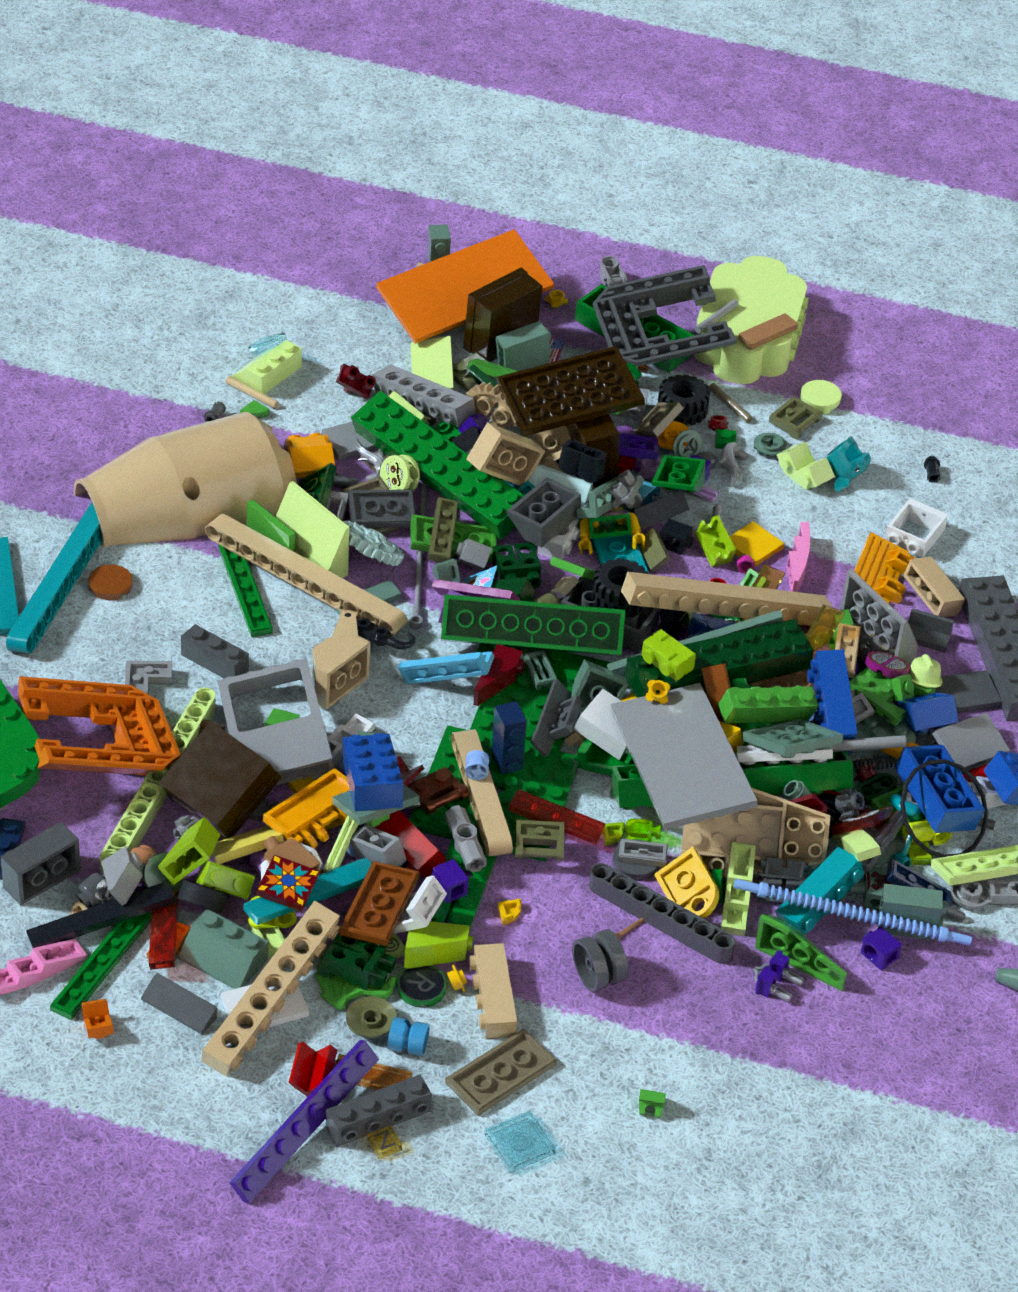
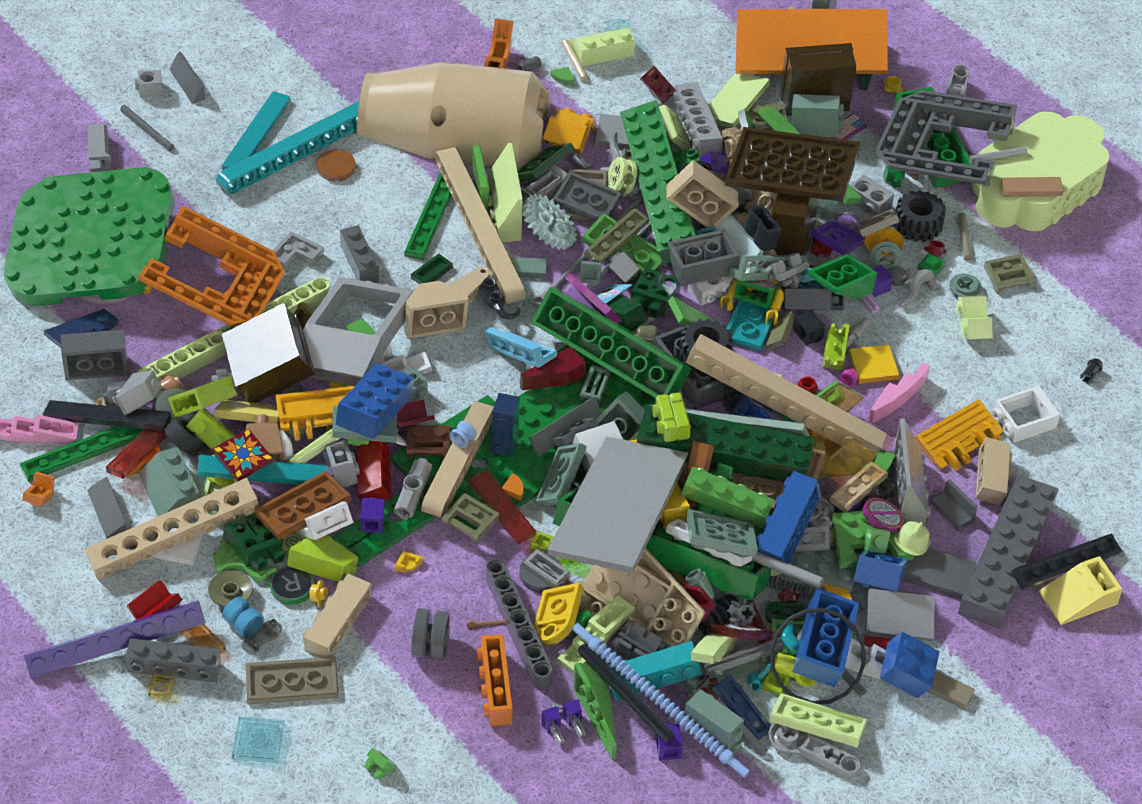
camera: 35 degrees right, 5 degrees up
dark tan tile [549,576,579,598] -> none
yellow plate [645,680,670,704] -> none
yellowish green tile [800,380,842,414] -> none
teal piece [825,436,871,493] -> none
none -> clear smoke piece [241,619,282,655]
none -> dark green tile [411,254,453,284]
none -> orange brick [477,634,513,726]
none -> orange arch [484,18,514,69]
none -> orange tile [502,473,524,501]
none -> sand green tile [535,443,587,507]
none -> black axle [577,643,674,743]

